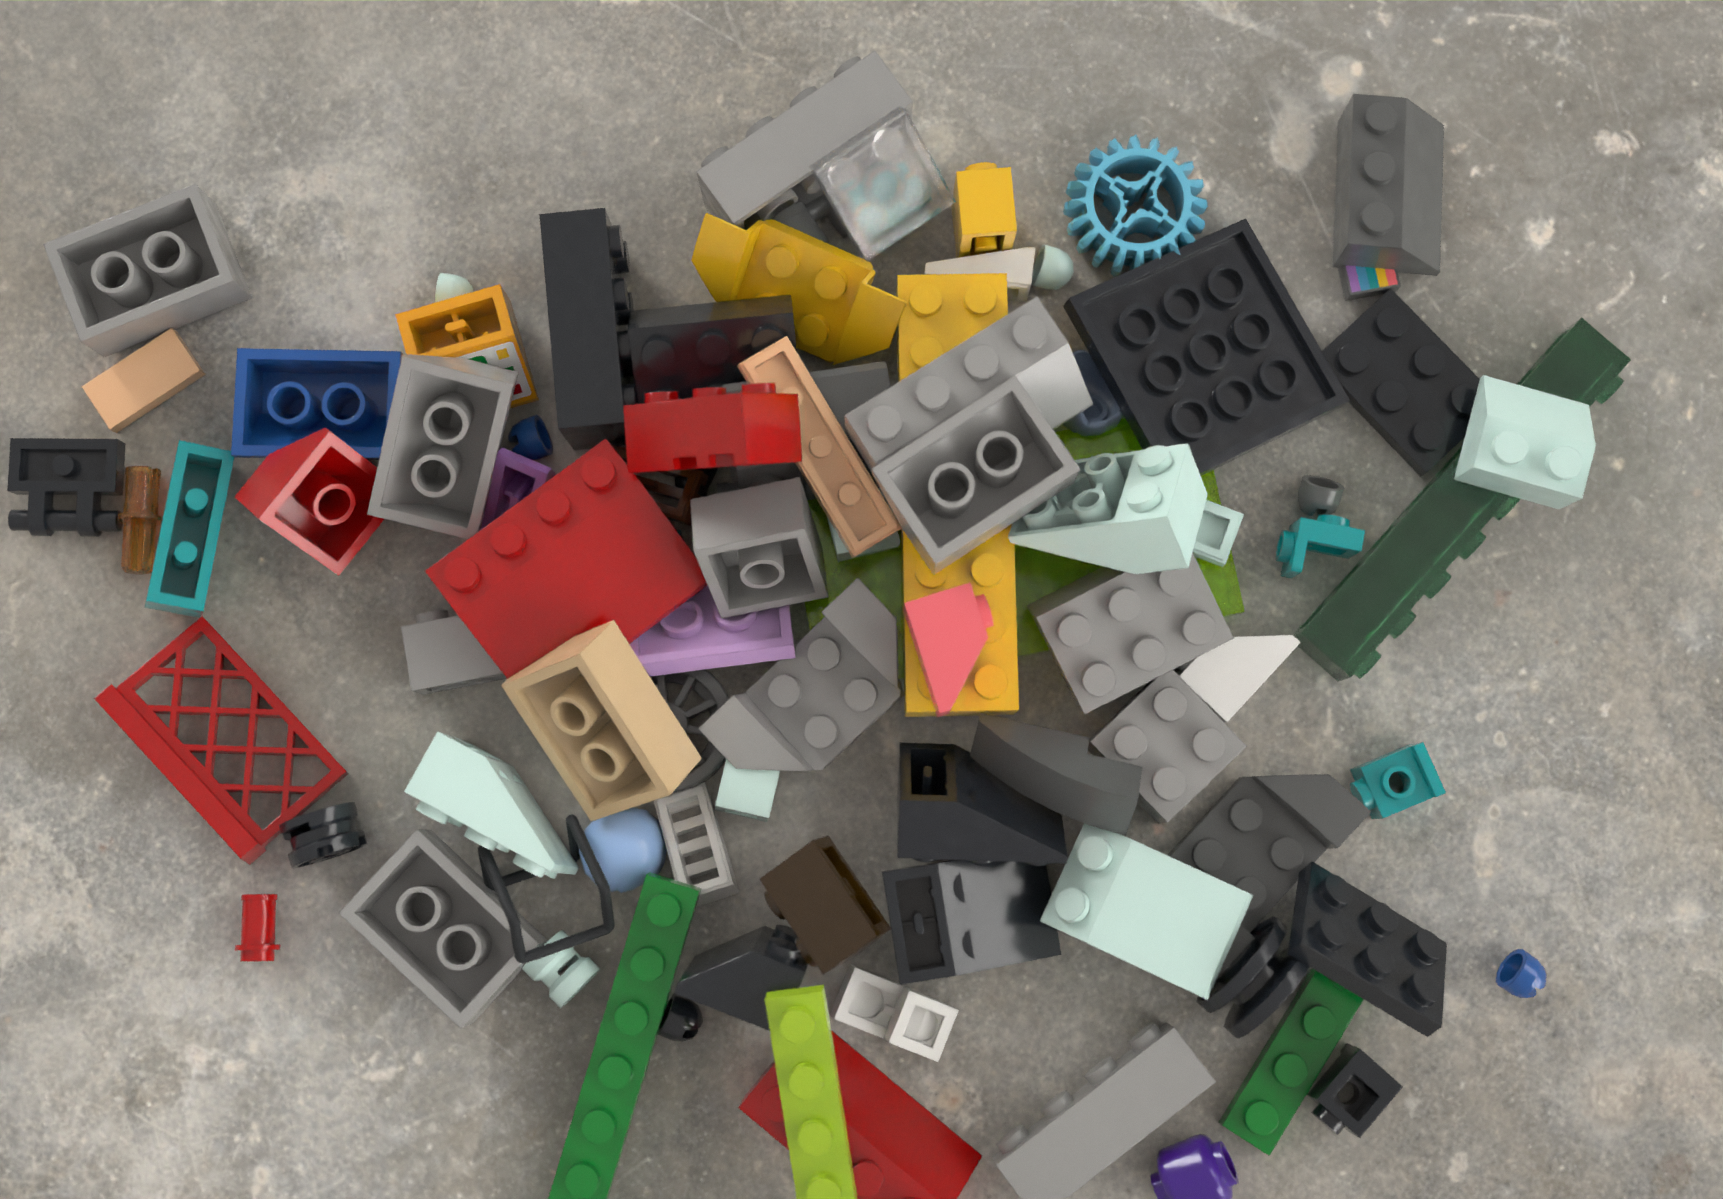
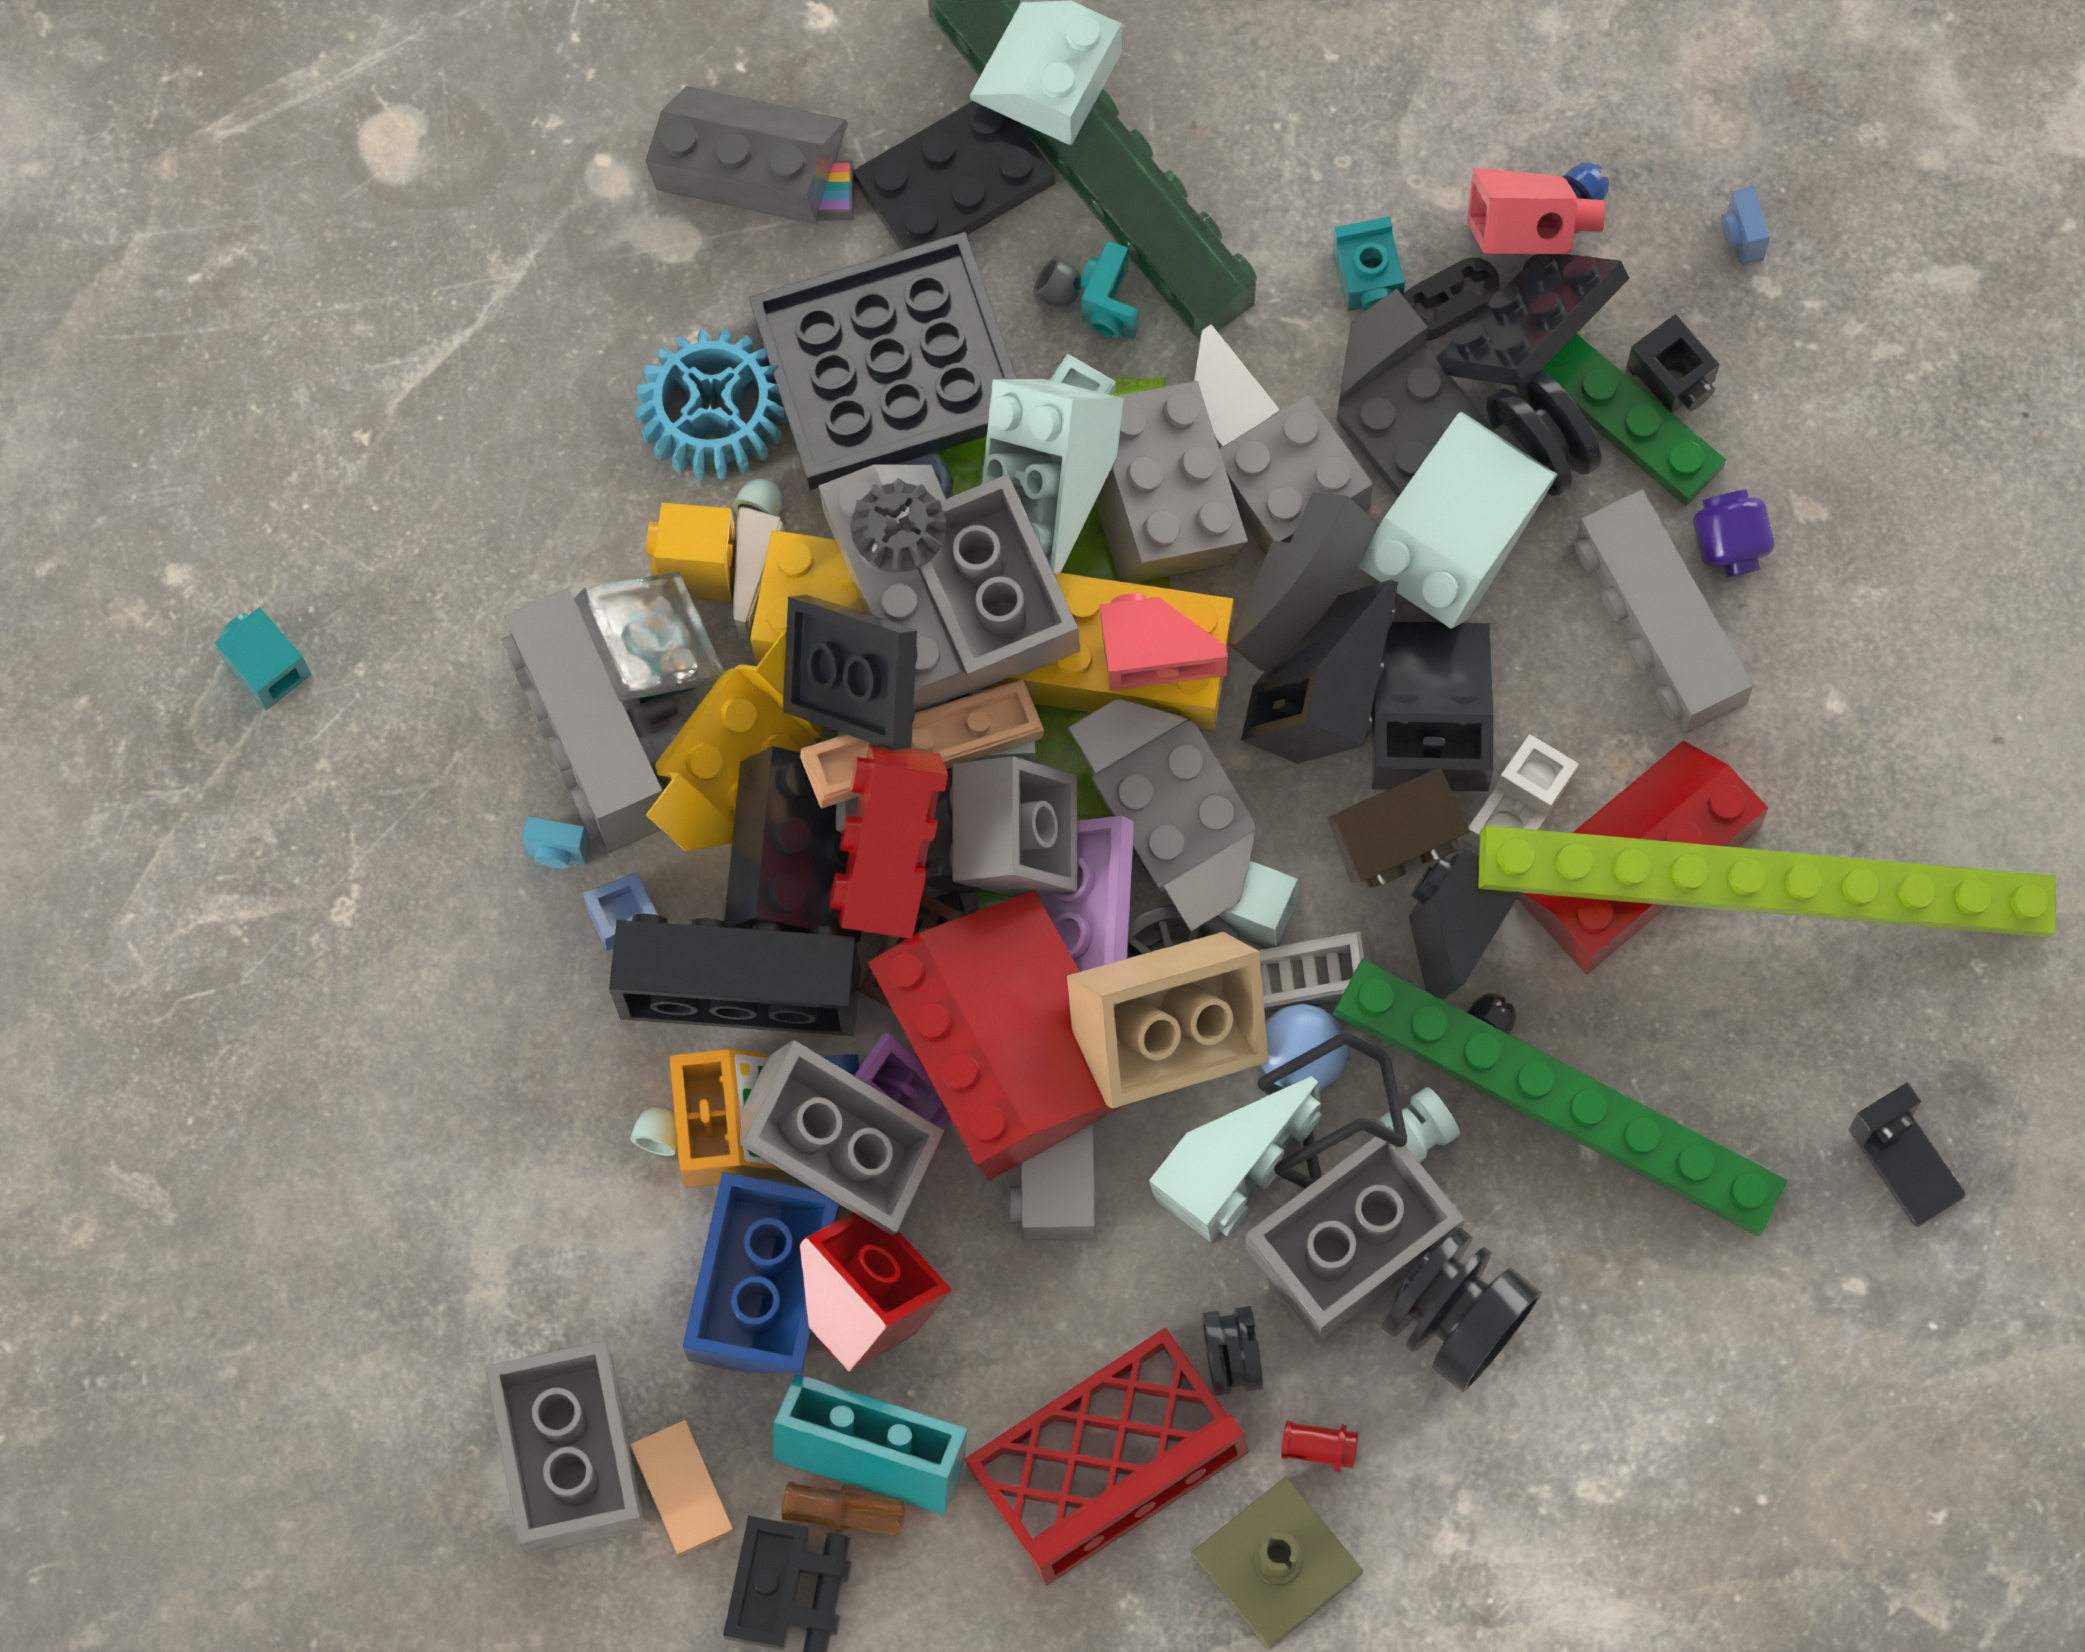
camera: 75 degrees left, 10 degrees down
none -> medium azure plate [522,816,590,869]
none -> medium blue plate [583,872,658,951]
none -> black plate [783,595,918,750]
none -> dark grey gear [850,478,946,572]
none -> olive tile [1191,1476,1364,1651]
none -> black wheel [1382,1228,1542,1392]
none -> black beam [1403,257,1499,341]
none -> coral torso [1467,168,1605,254]
none -> medium blue plate [1721,186,1770,265]

